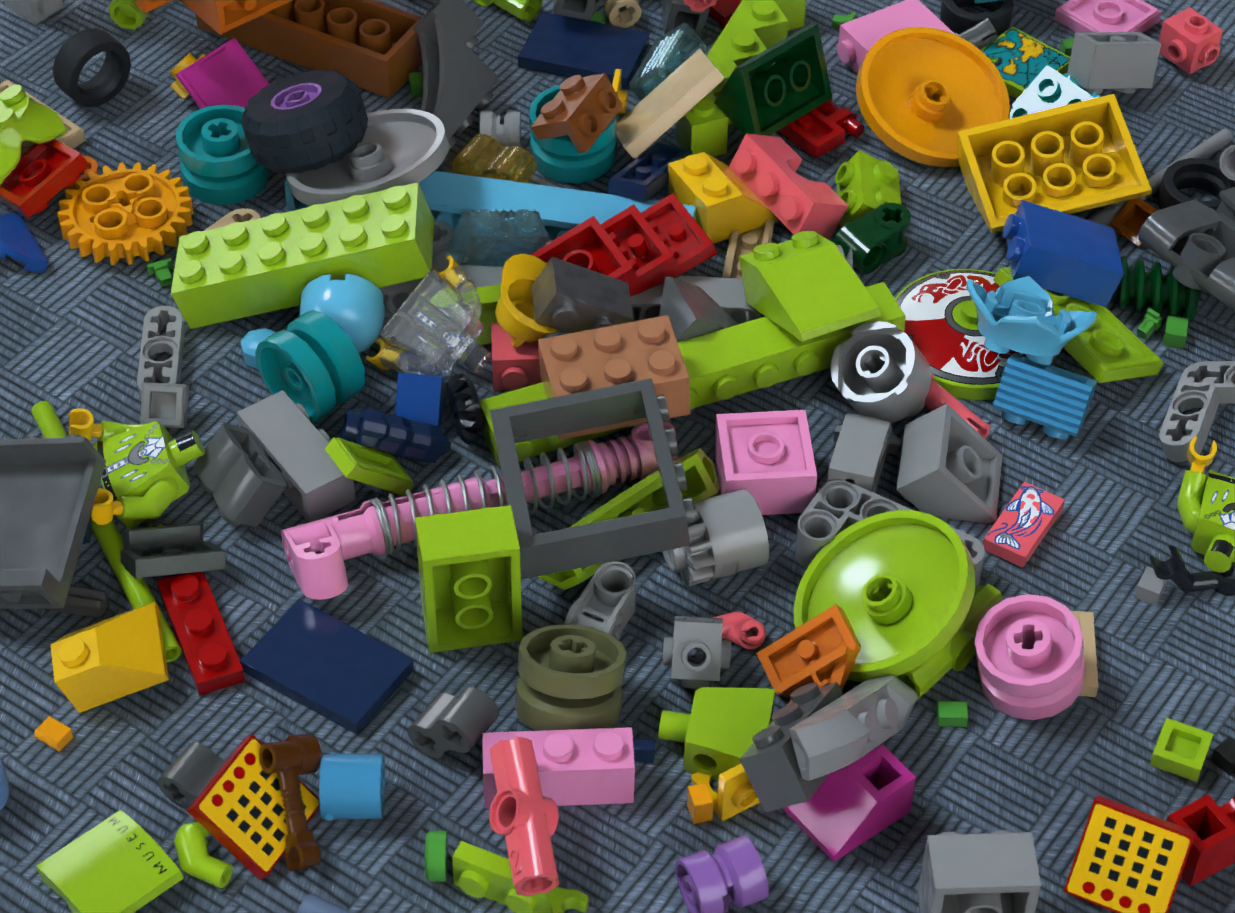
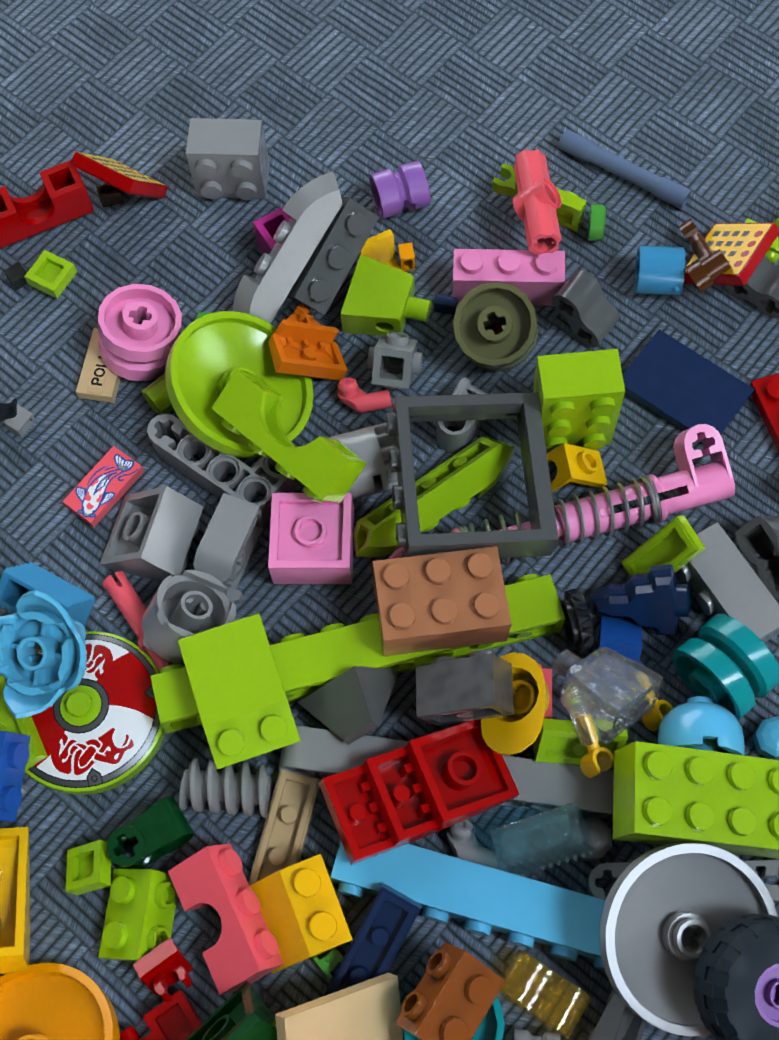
camera: 170 degrees left, 20 degrees up
none -> lime plate [66,839,111,896]
none -> red tile [133,938,193,1002]
none -> lime arch [211,369,367,503]

